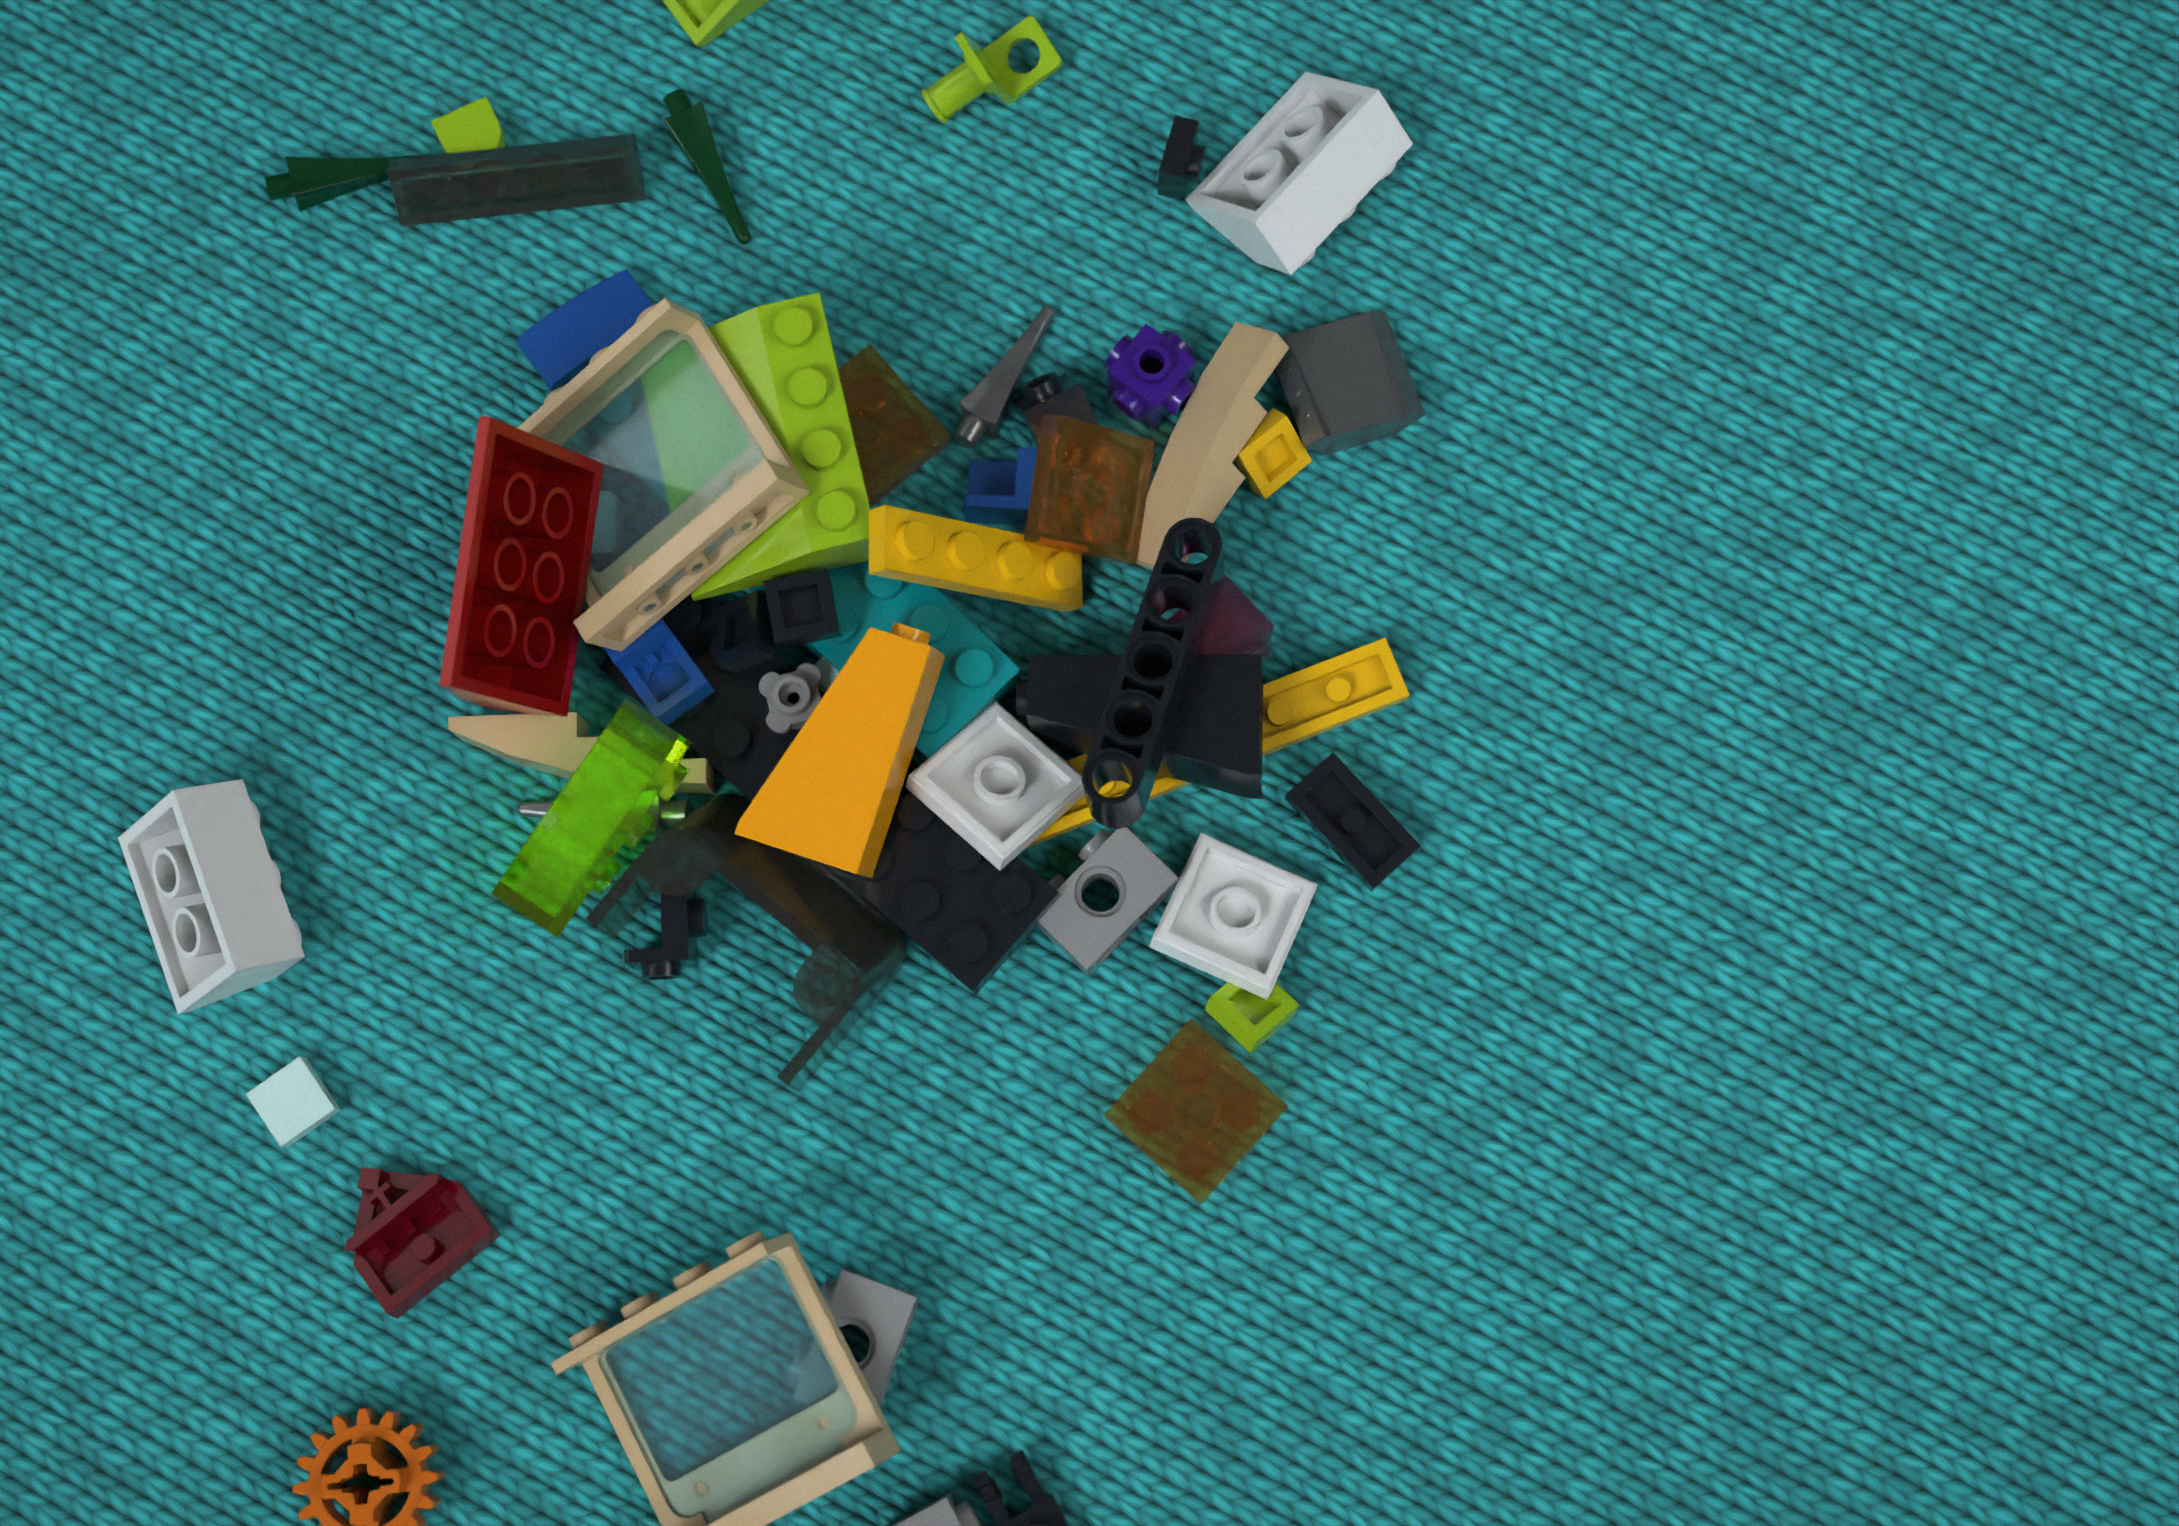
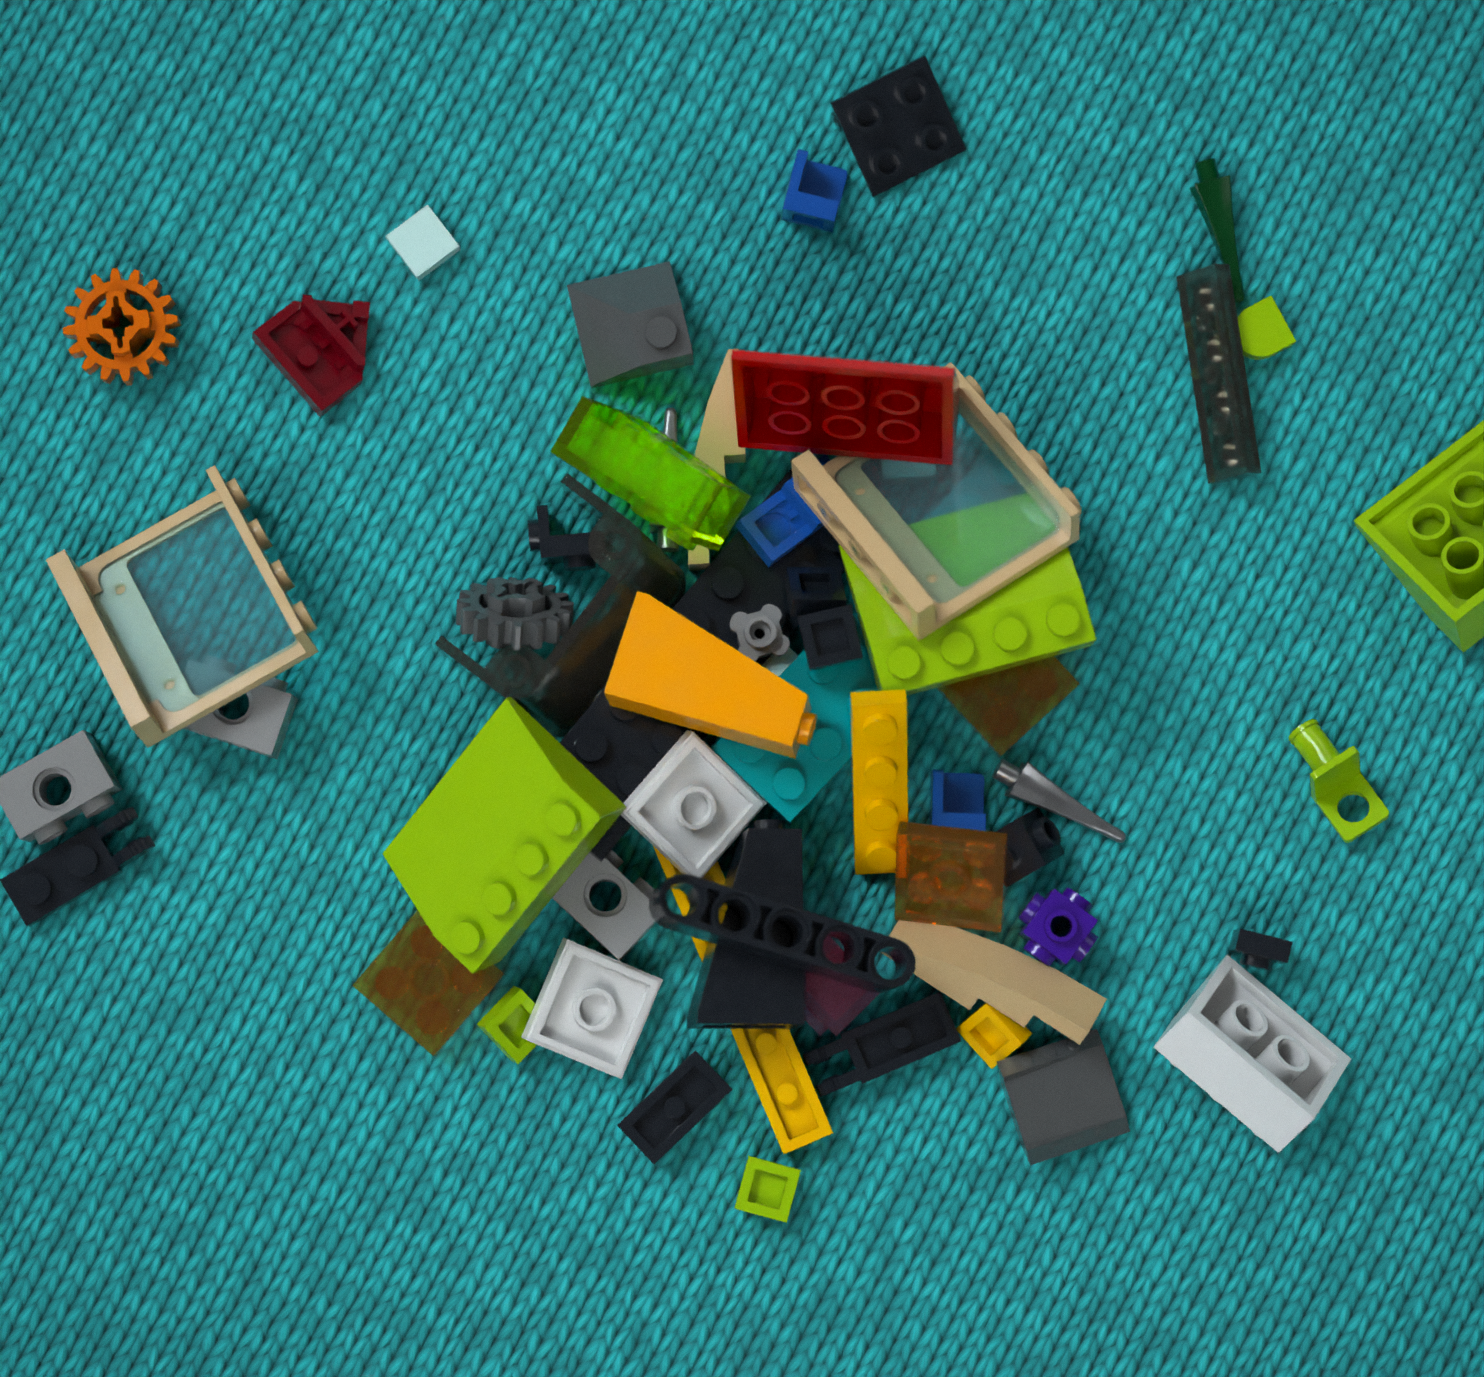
camera: 85 degrees right, 5 degrees up
white slope [118,779,305,1014] -> none
blue slope [517,269,653,391] -> none
dark green piece [663,89,751,245] -> none
none -> lime slope [382,696,626,974]
none -> dark grey gear [456,577,574,650]
none -> dark grey slope [567,261,694,388]
none -> lime plate [734,1155,801,1223]
none -> blue panel [782,149,847,233]
none -> black hinge [803,992,961,1097]
none -> black hinge [830,55,966,197]

